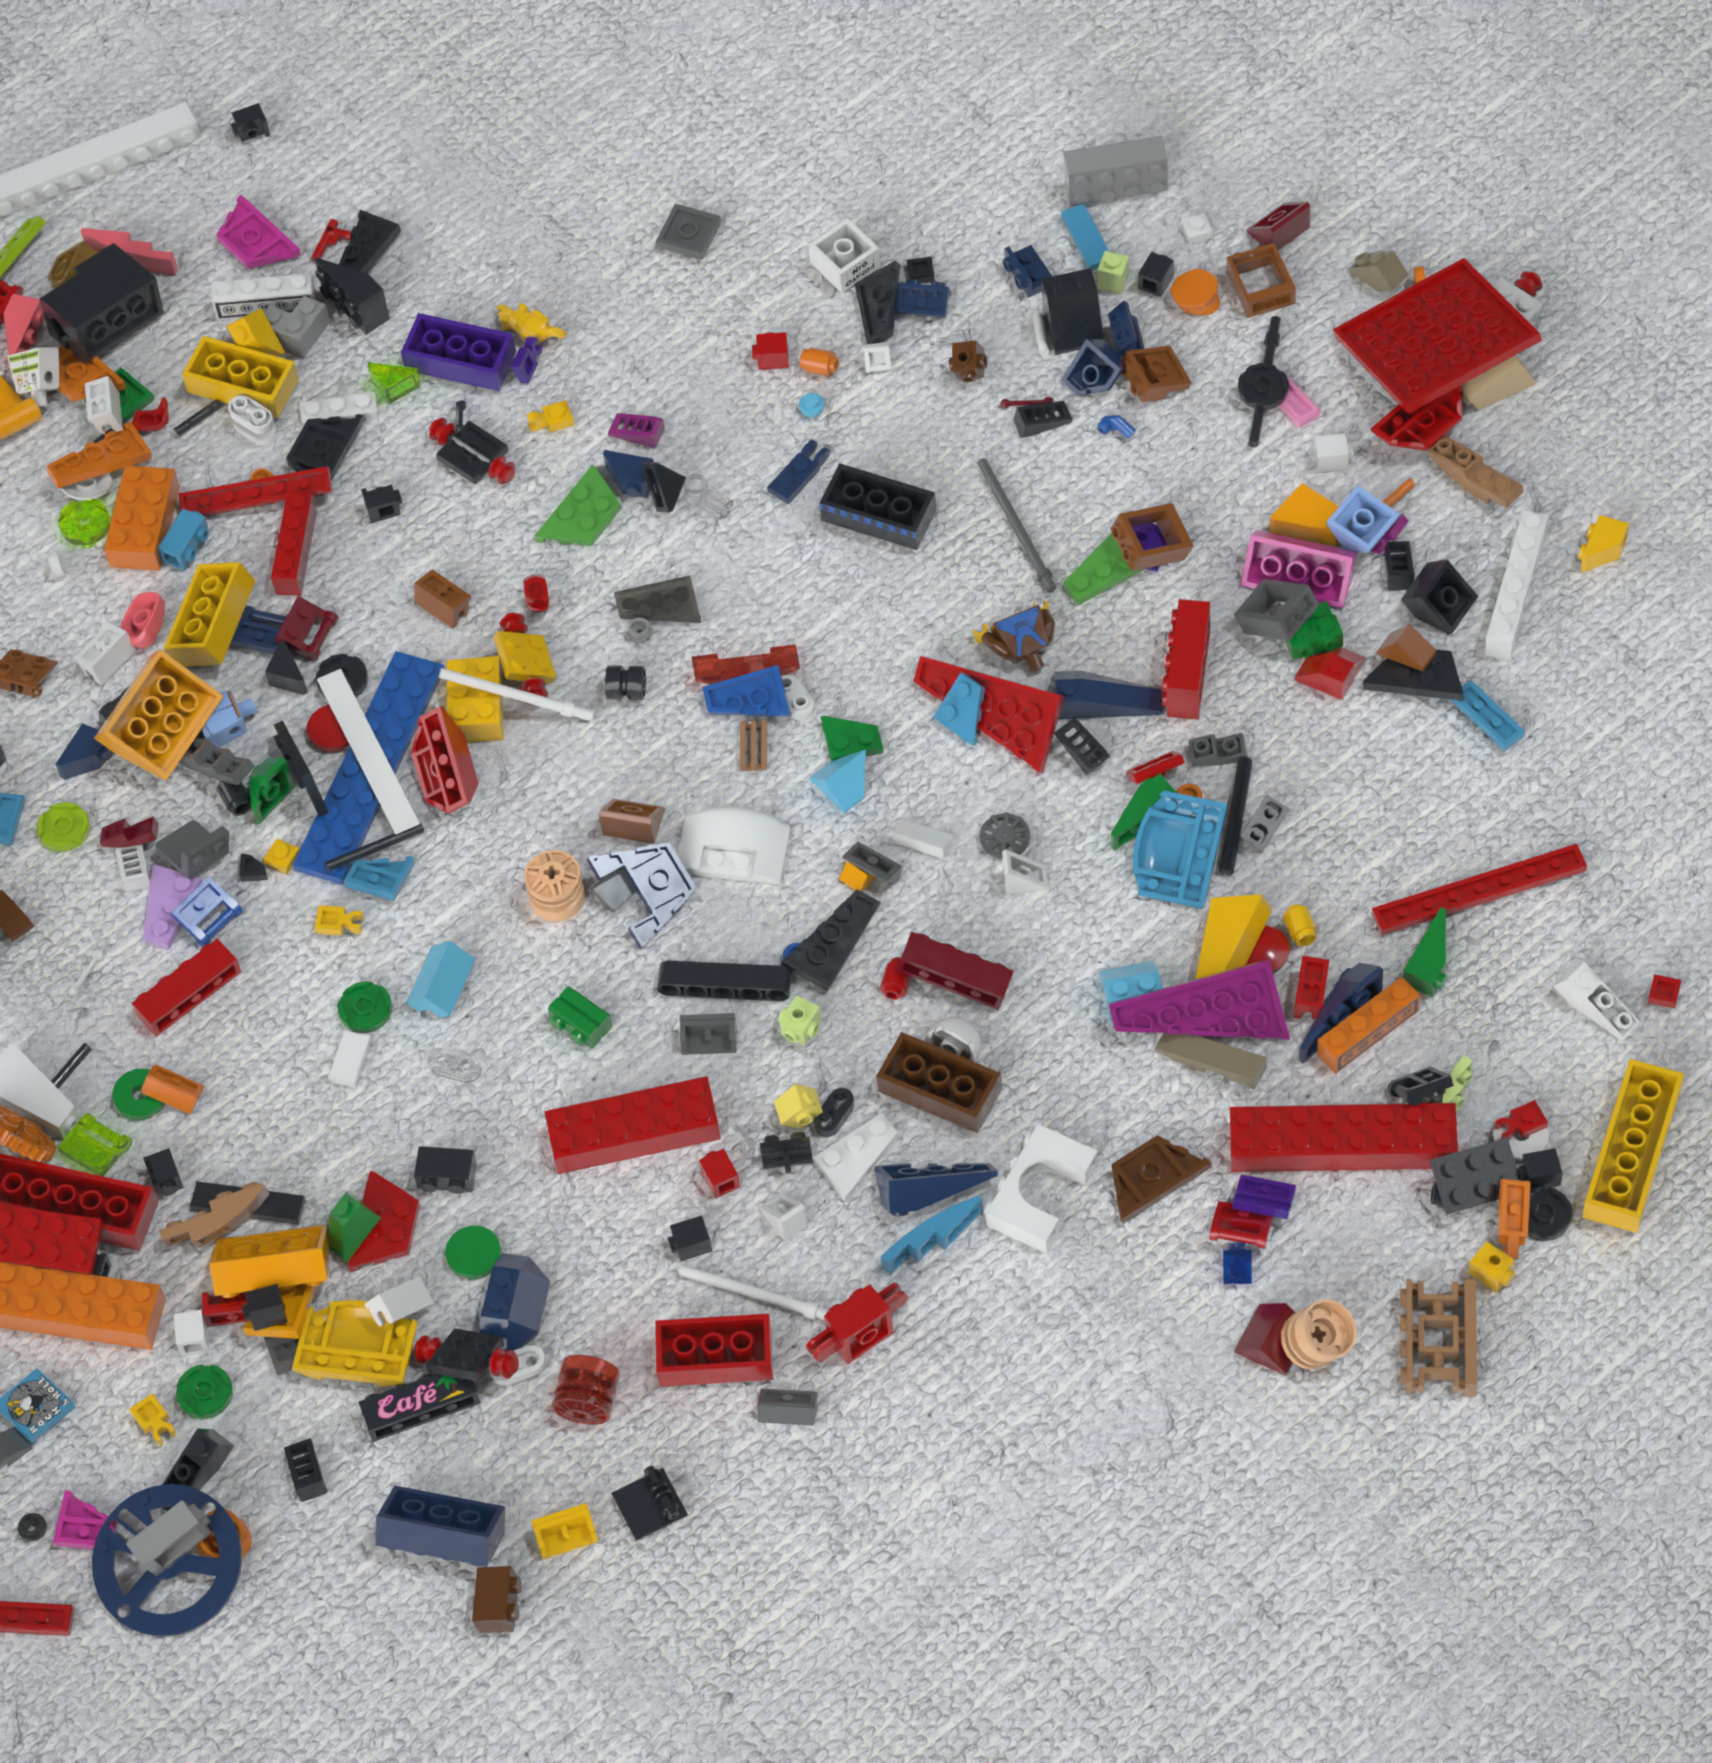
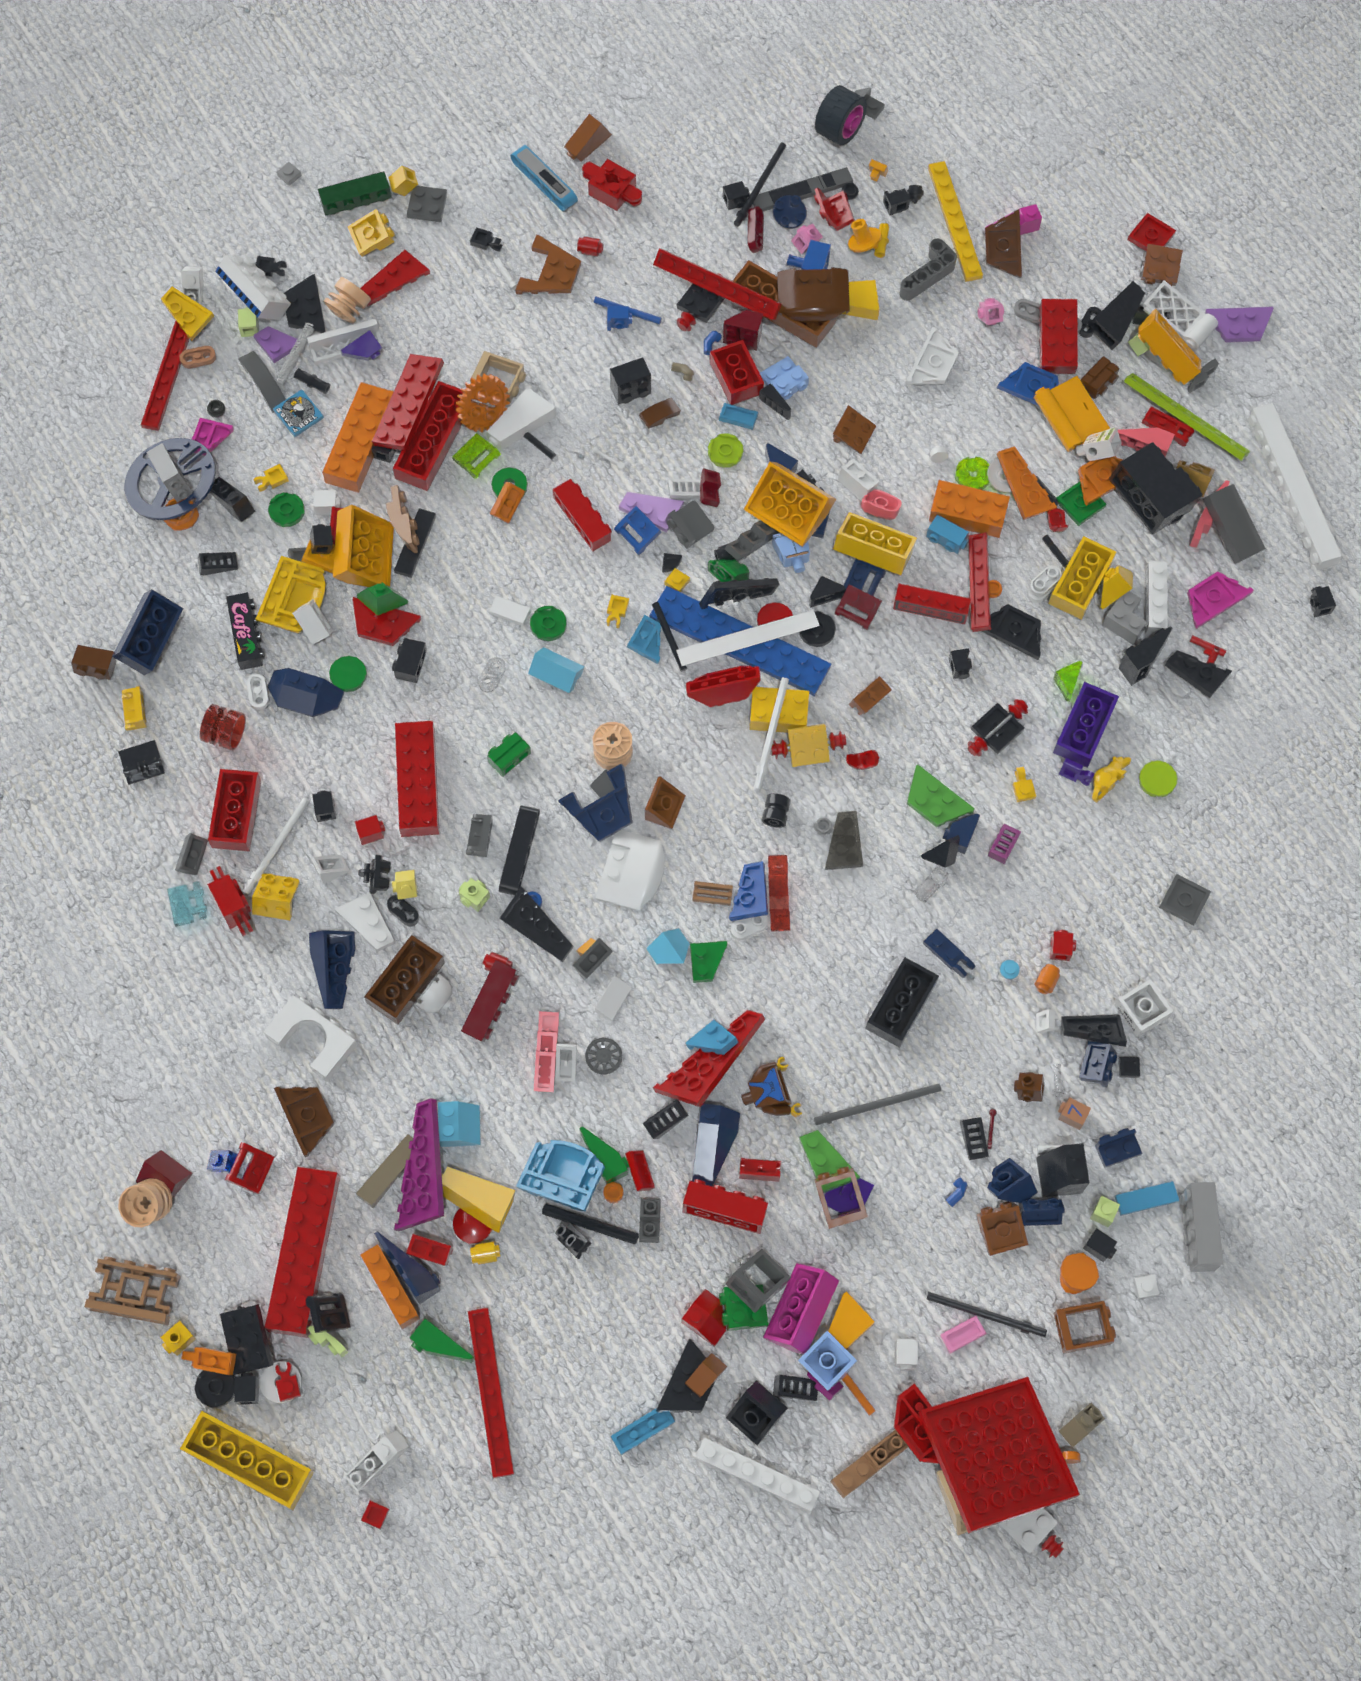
camera: 90 degrees right, 10 degrees up
white hinge [85,376,123,434] -> none
black brick [143,1148,184,1196] -> none
white plate [300,392,378,427] -> none
black plate [414,1328,519,1381] -> none
black hinge [455,400,466,434] -> none
dark azure slope [881,1196,983,1275] -> none
dark purple plate [1232,1174,1296,1220] -> none
black tile [1237,363,1289,410] -> none
dark red slope [1246,202,1310,250] -> none
yellow slope [1578,515,1629,572] -> none
none -> clear light blue plate [167,881,207,927]
none -> yellow bracket [252,873,299,921]
none -> coral slope [534,1011,559,1092]
none -> red hinge [739,1158,781,1182]
none -> nougat brick [1058,1097,1091,1130]
none -> lime tile [1139,760,1178,797]
none -> dark grey slope [1203,484,1266,564]

